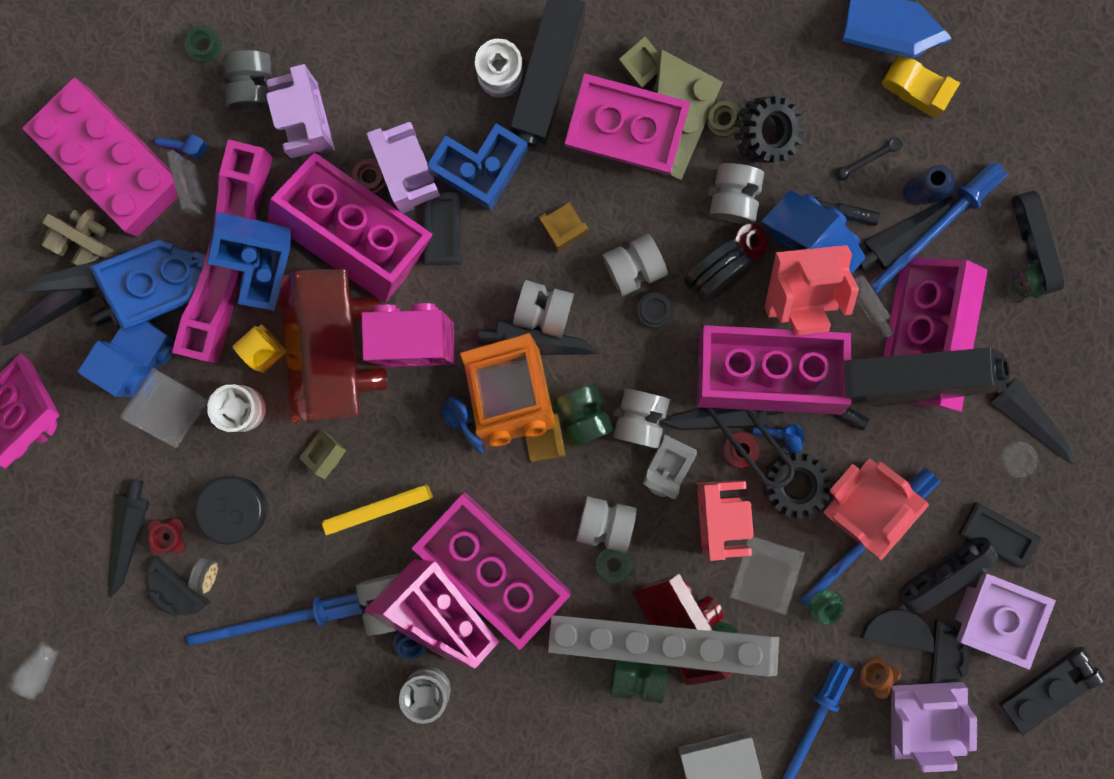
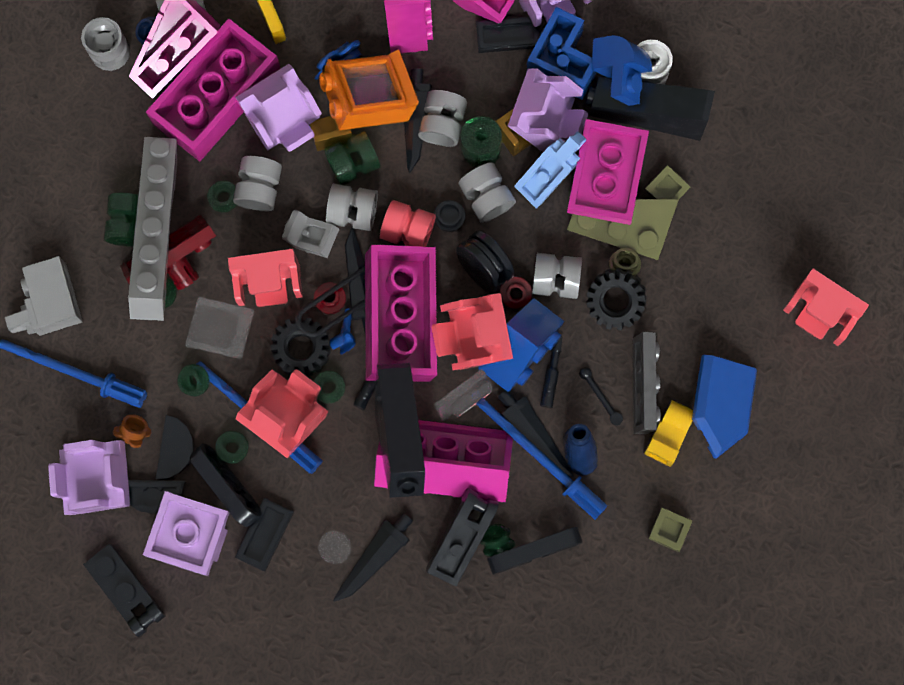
camera: 90 degrees right, 10 degrees down
none -> clear green plate [216,431,248,464]
none -> lavender panel [235,64,322,152]
none -> clear green plate [314,371,345,404]
none -> coral wheel [380,200,436,247]
none -> black plate [426,488,499,586]
none -> clear green wheel [460,116,502,168]
none -> lavender panel [508,69,588,152]
none -> light blue hinge [514,131,587,209]
none -> blue brick [591,35,652,106]
none -> flat silver plate [633,332,661,434]
none -> olive plate [648,508,692,552]

